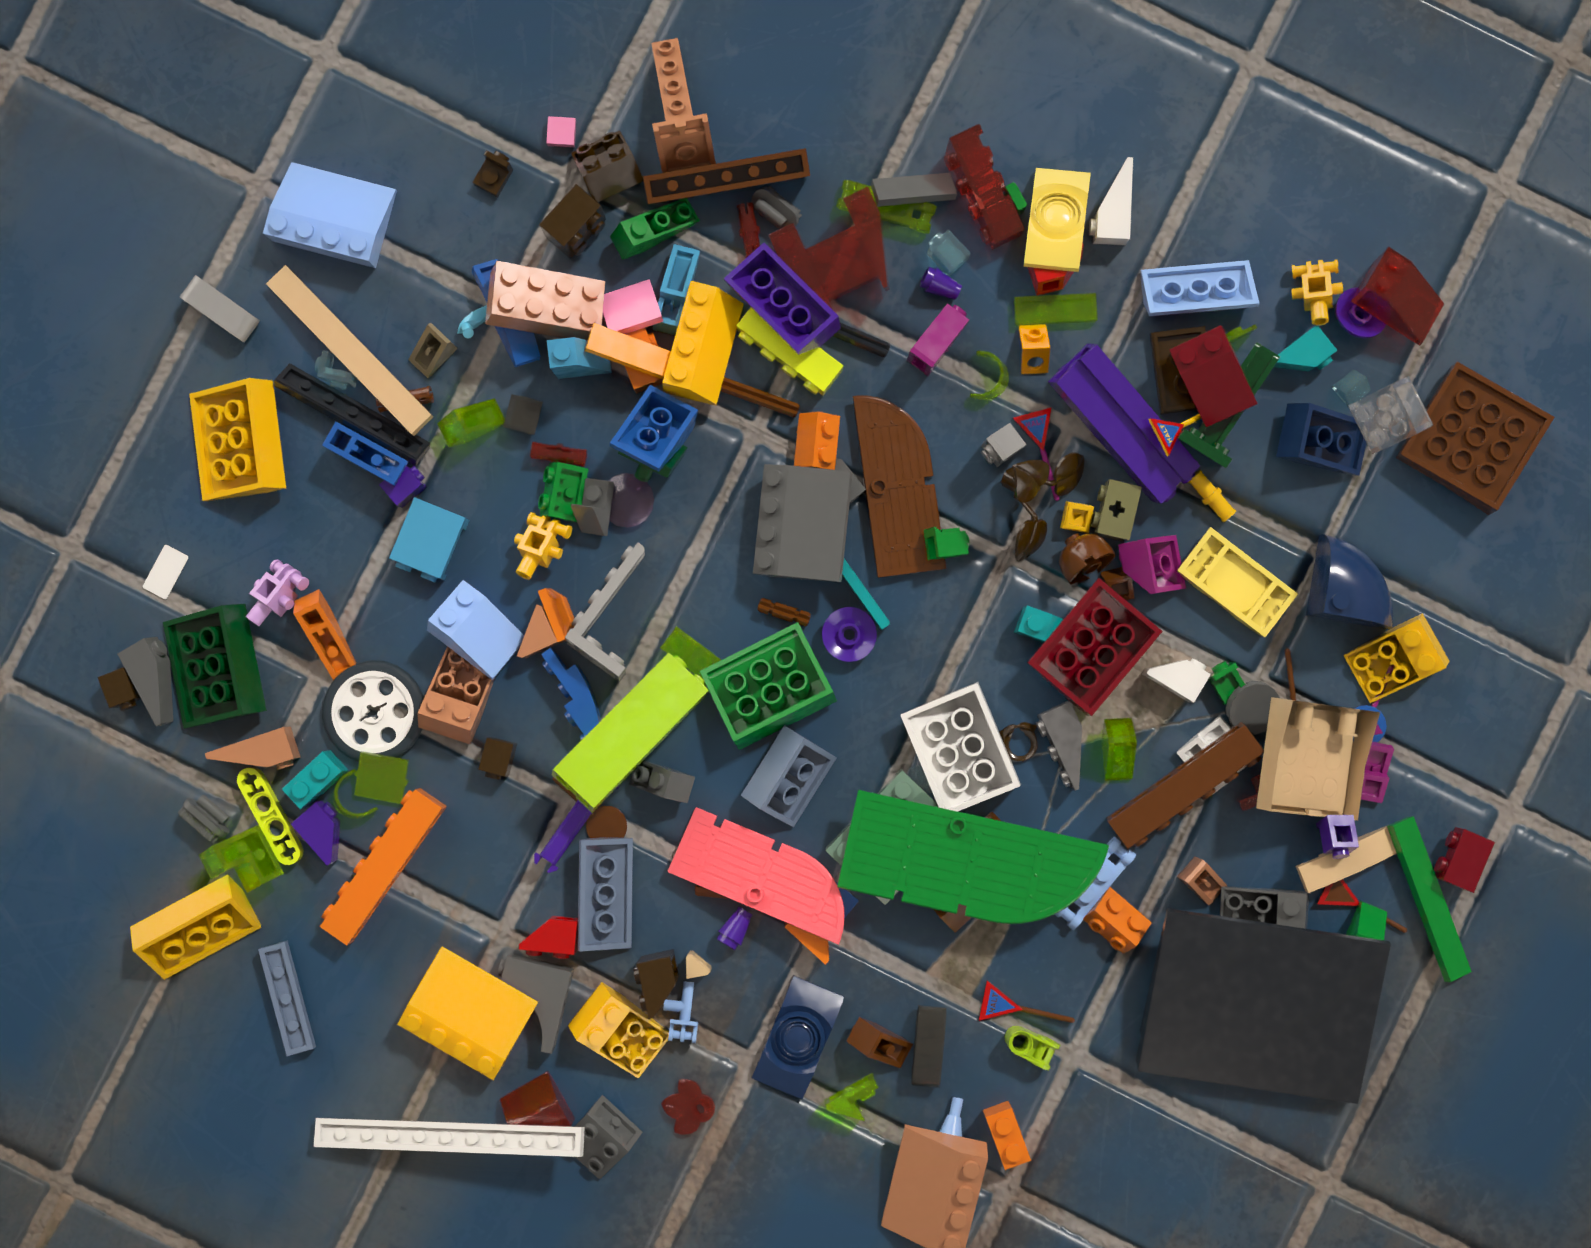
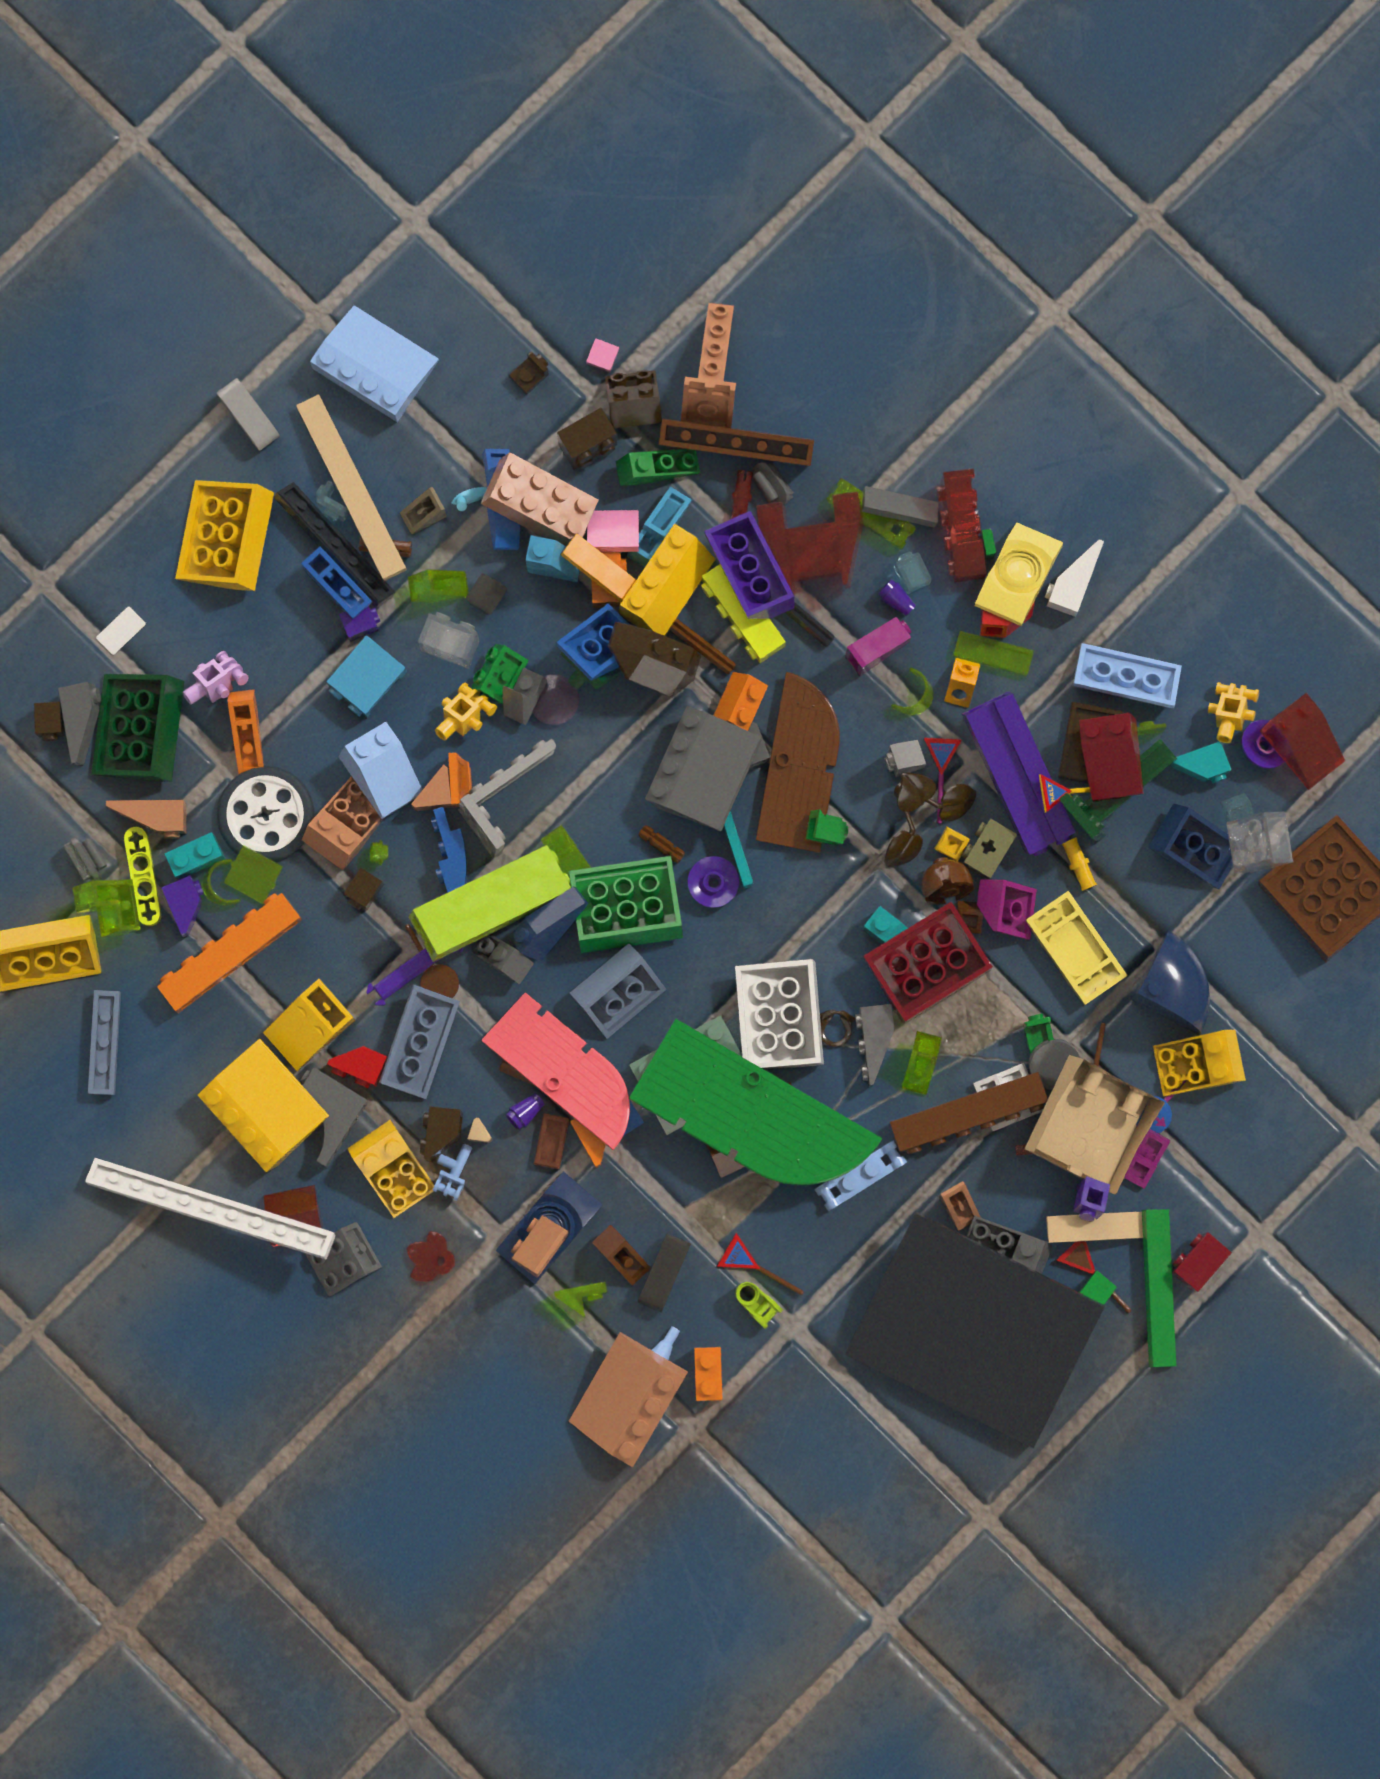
camera: 15 degrees right, 5 degrees down
clear red pin [530,441,587,467] -> none
orange bracket [1083,887,1152,953] -> none
white slope [1142,658,1211,703] -> none
none -> yellow slope [263,979,355,1071]
none -> clear neon green plate [370,840,388,865]
none -> clear brick [418,612,480,669]
none -> dark blue slope [509,886,588,961]
none -> nougat slope [511,1215,568,1278]
none -> copper tile [534,1113,569,1170]
none -> dark brown wedge [608,622,701,697]

